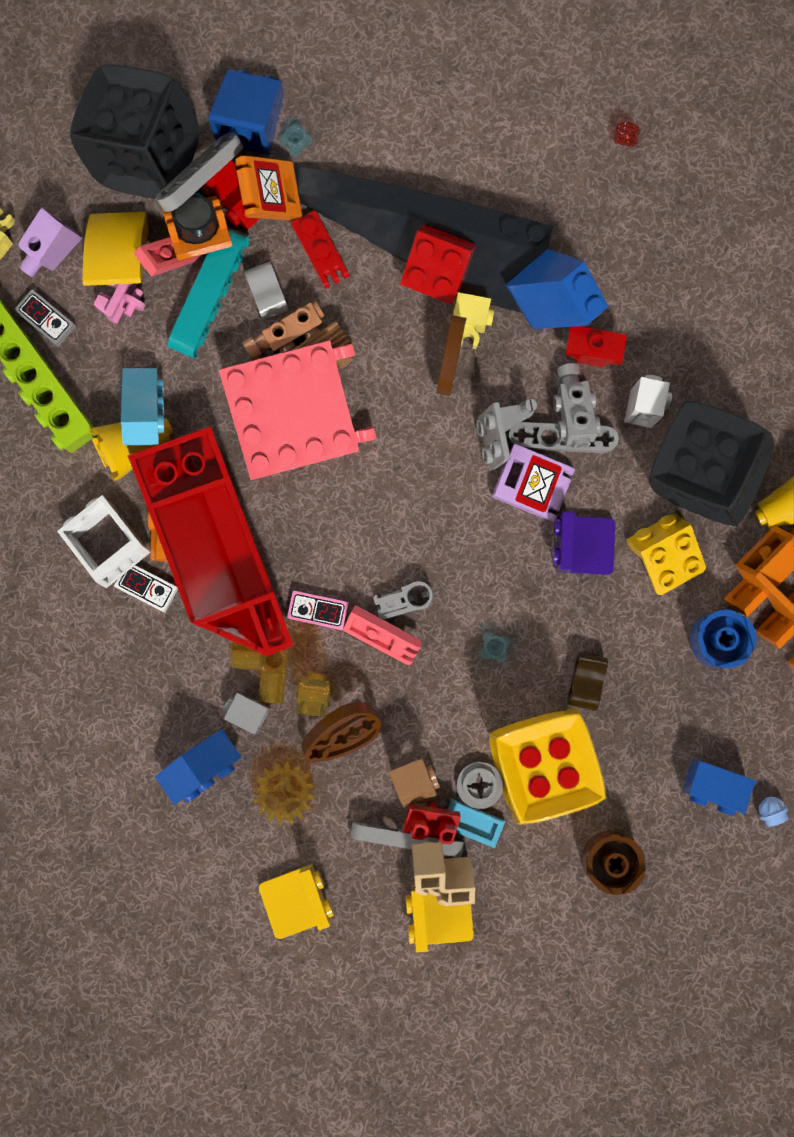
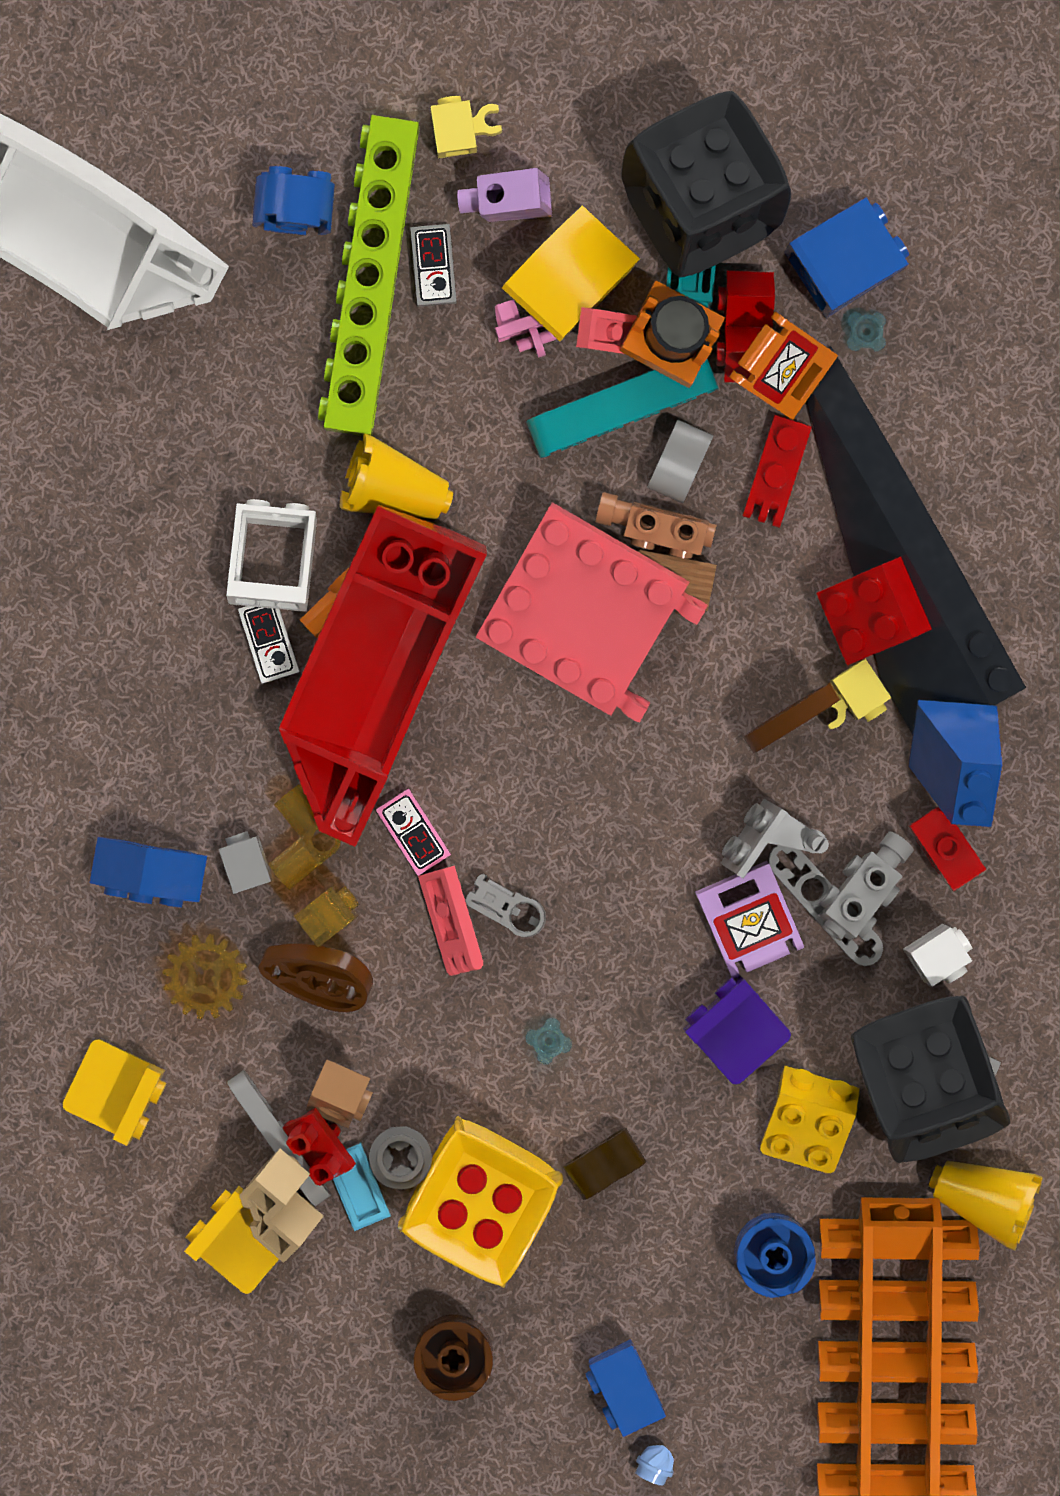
camera: 45 degrees right, 5 degrees up
medium azure brick [121,368,164,445] -> none
light grey beam [156,132,243,212] -> none

